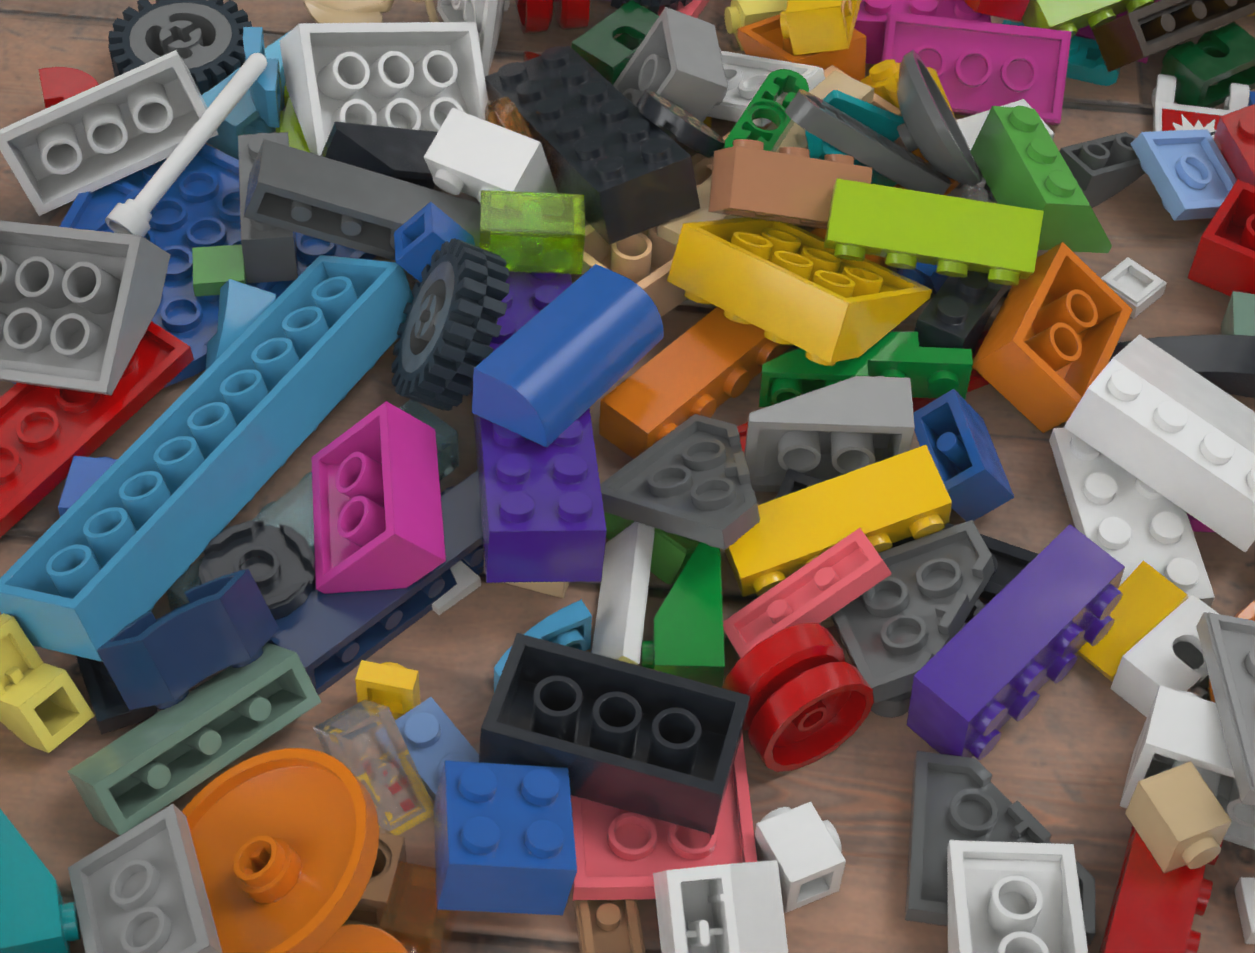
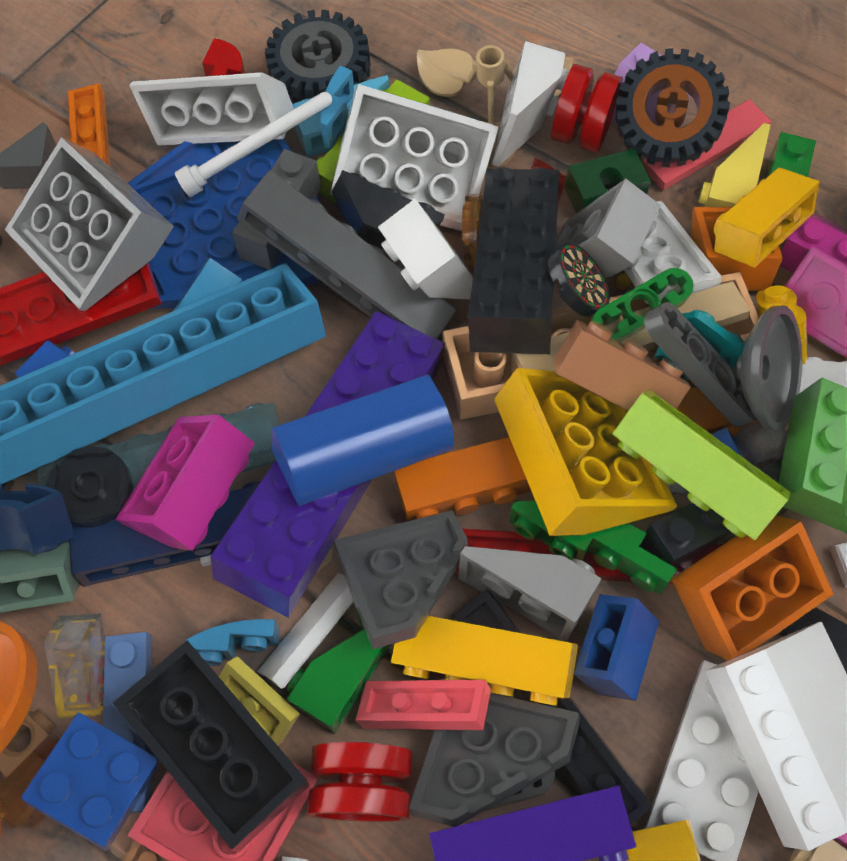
camera: 35 degrees right, 15 degrees up
bright green tile [192,244,246,297] -> none
yellow plate [355,660,420,719] -> none
black wheel [391,238,509,411] -> none
blue brick [394,202,475,282] -> none
clear neon green brick [479,190,585,274] -> none

